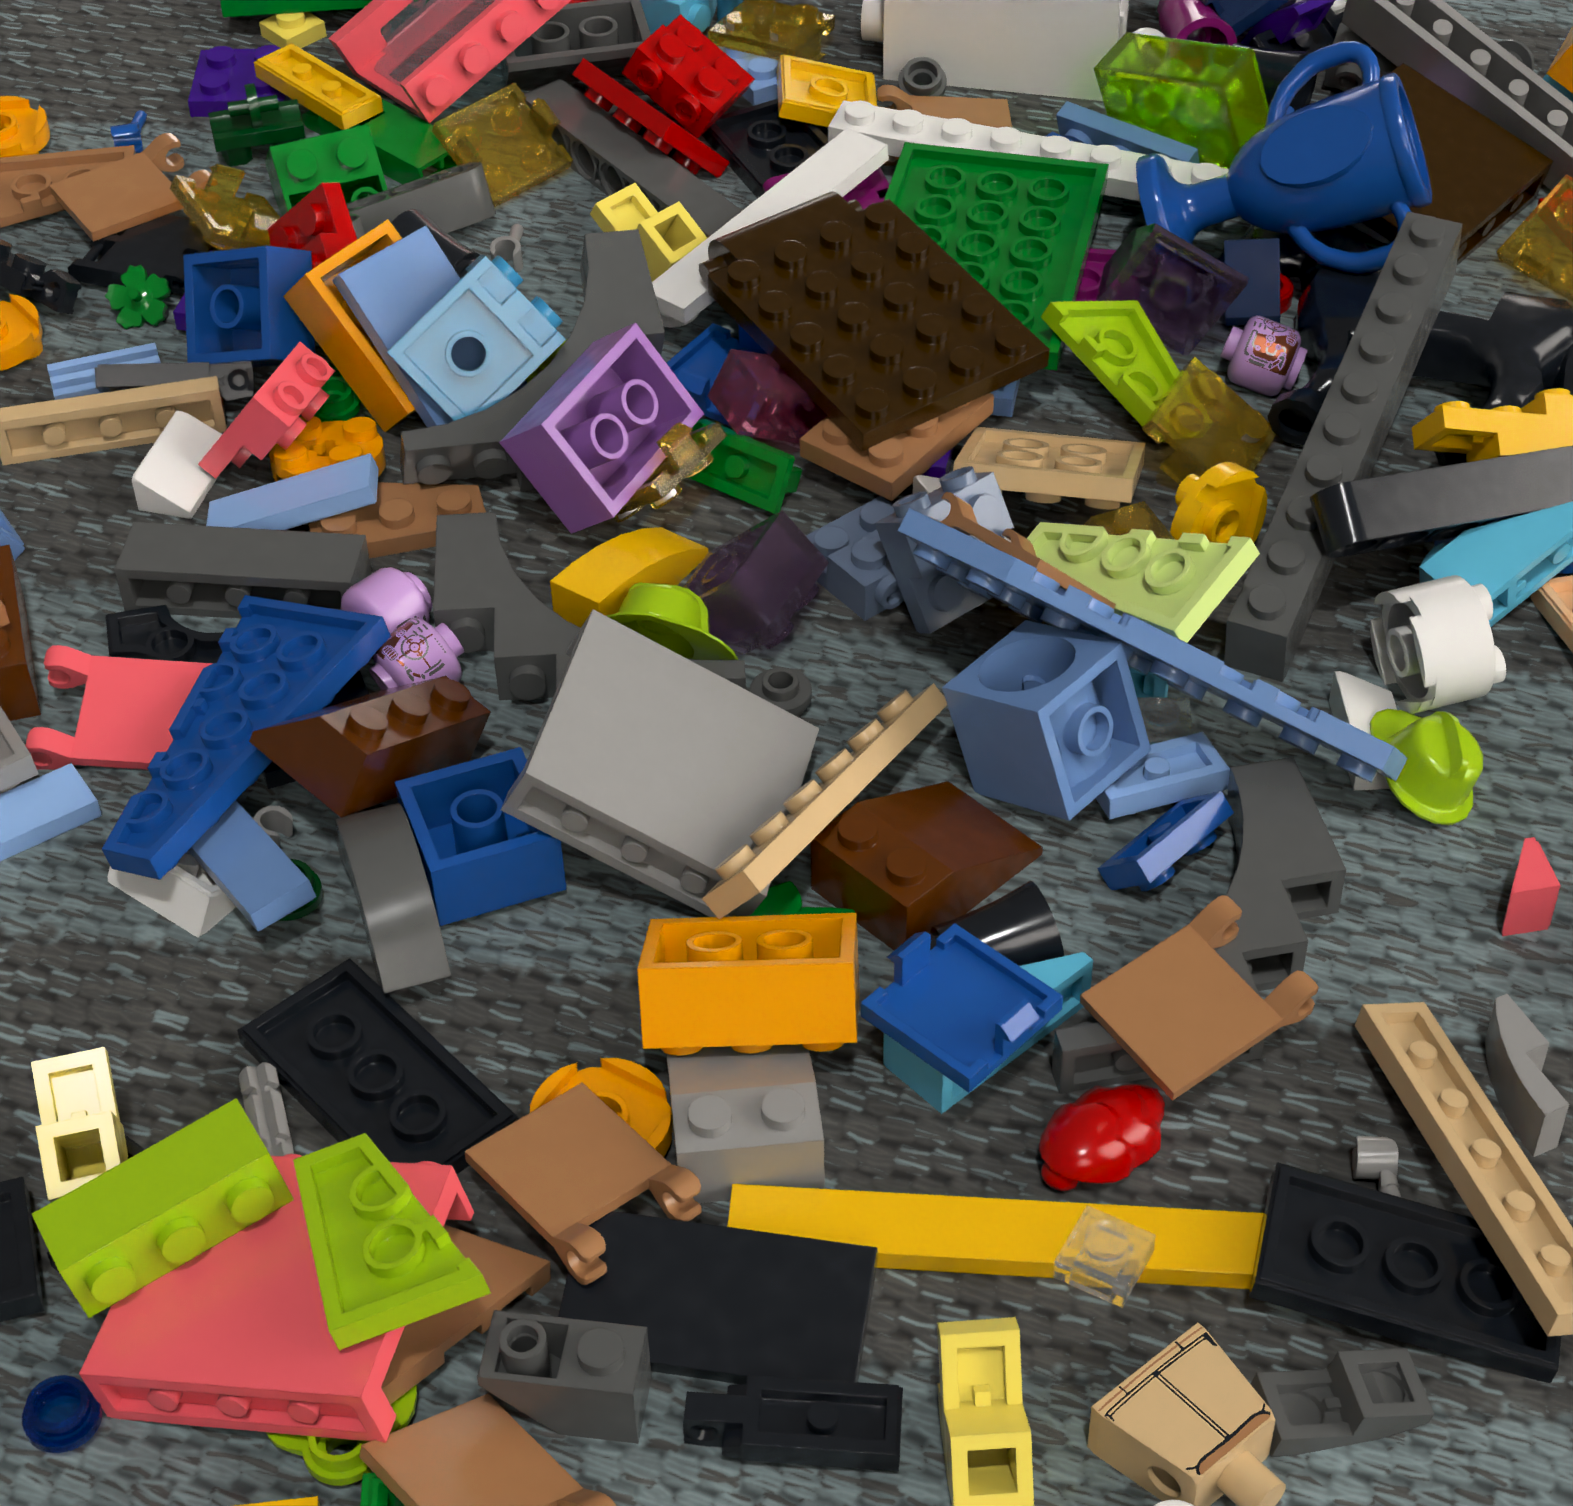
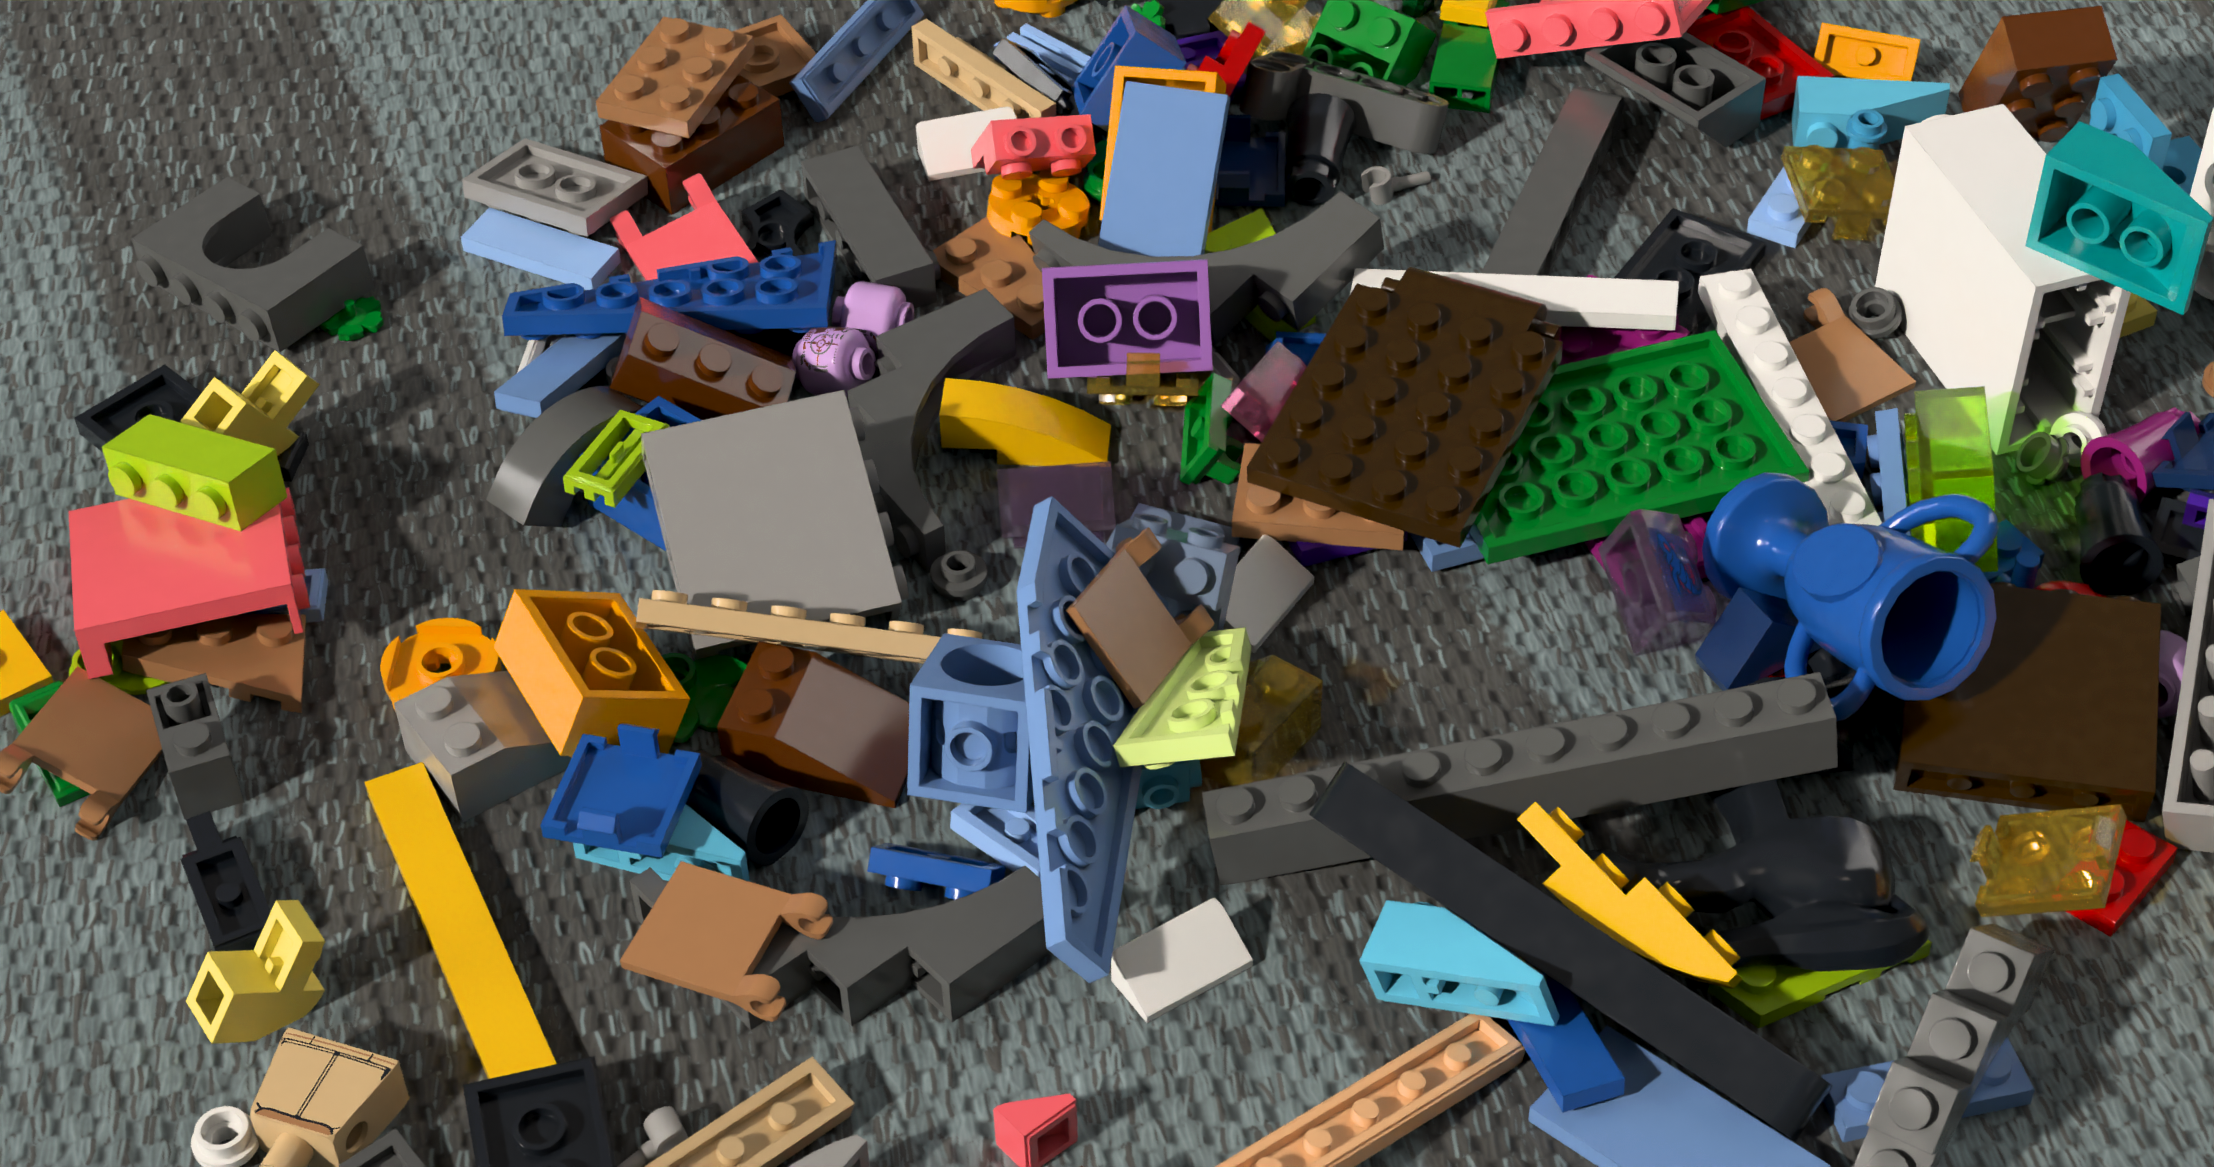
camera: 60 degrees right, 0 degrees up
clear blue plate [22,1375,102,1453] -> none
light blue tile [206,453,379,530] -> none
black tile [237,958,519,1174] -> none
light grey axle [238,1062,294,1156] -> none
lime wing [293,1133,491,1350] -> none
dark azure bracket [387,254,566,421] -> none
clear yellow piece [432,82,573,207] -> none
medium nougat flag [465,1083,702,1285] -> none
black tile [558,1211,878,1384] -> none
red plate [572,58,730,178] -> none
light yellow brick [590,183,707,282] -> none
lime piece [607,582,739,660] -> none
red plate [622,14,755,139] -> none
yellow plate [776,54,877,127] -> none
tan plate [953,427,1146,509] -> none
red arm [1039,1084,1165,1191] -> none
lime wing [1041,300,1211,442] -> none
clear plate [1053,1205,1156,1308] -> none
clear yellow piece [1142,357,1276,485] -> none
yellow plate [1168,462,1267,543] -> none
lavender head [1220,315,1308,397] -> none
lime piece [1369,709,1483,825] -> none
white brick [1370,575,1506,714] -> none
none -> lime tile [563,410,670,508]

